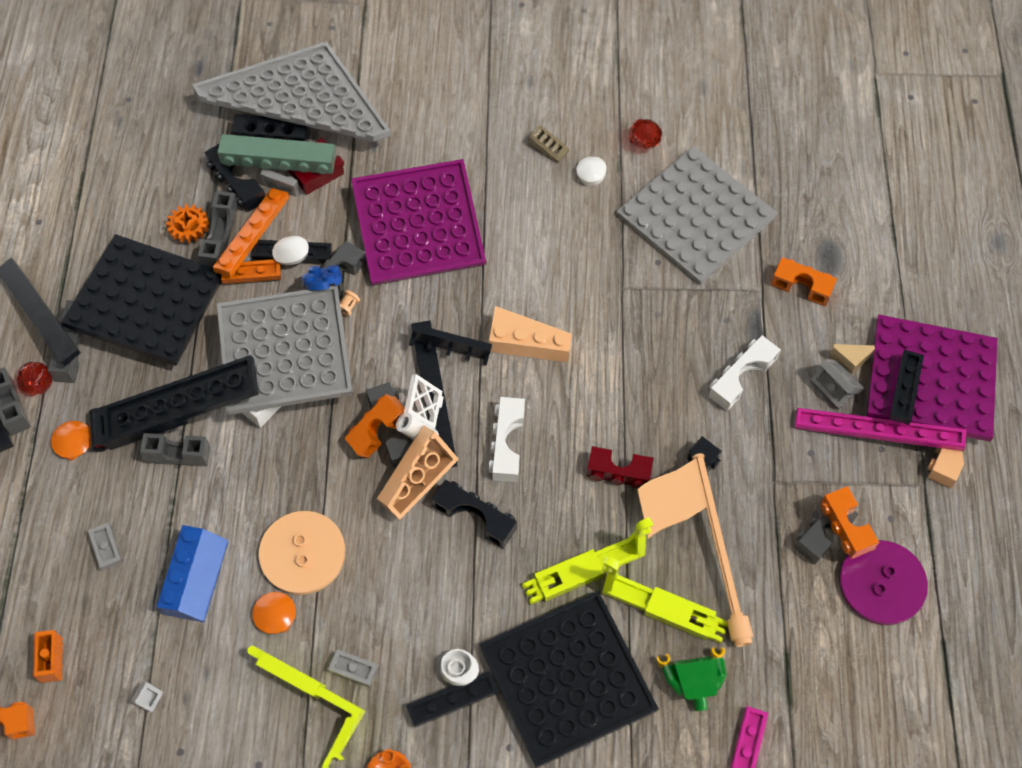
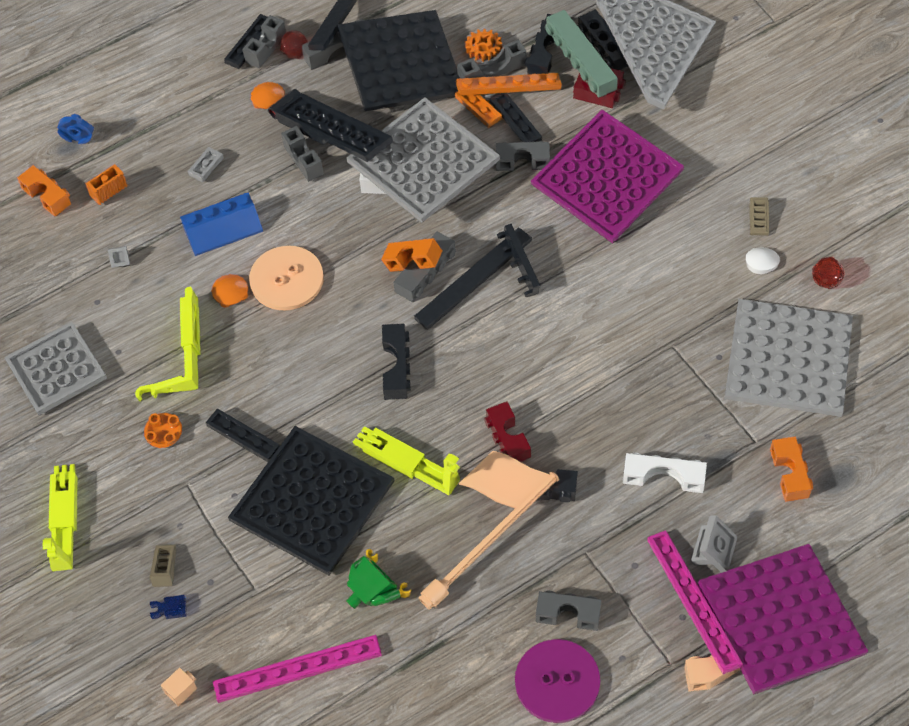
camera: 60 degrees right, 5 degrees down
light grey plate [260,168,300,197] -> none
white hat [272,236,308,265] -> none
blue plate [302,265,342,290] -> none
light grey plate [328,649,379,687] -> none
light nougat bush [340,290,360,317] -> none
light nougat wedge [377,425,459,520] -> none
white piece [396,374,443,440] -> none
white hat [440,649,479,686] -> none
light nougat wedge [489,306,572,362] -> none
white arch [489,397,525,483] -> none
neon yellow hinge [602,556,728,643] -> none
orange arch [821,486,879,559] -> none
tan slope [830,344,875,375] -> none
black plate [889,350,924,425] -> none

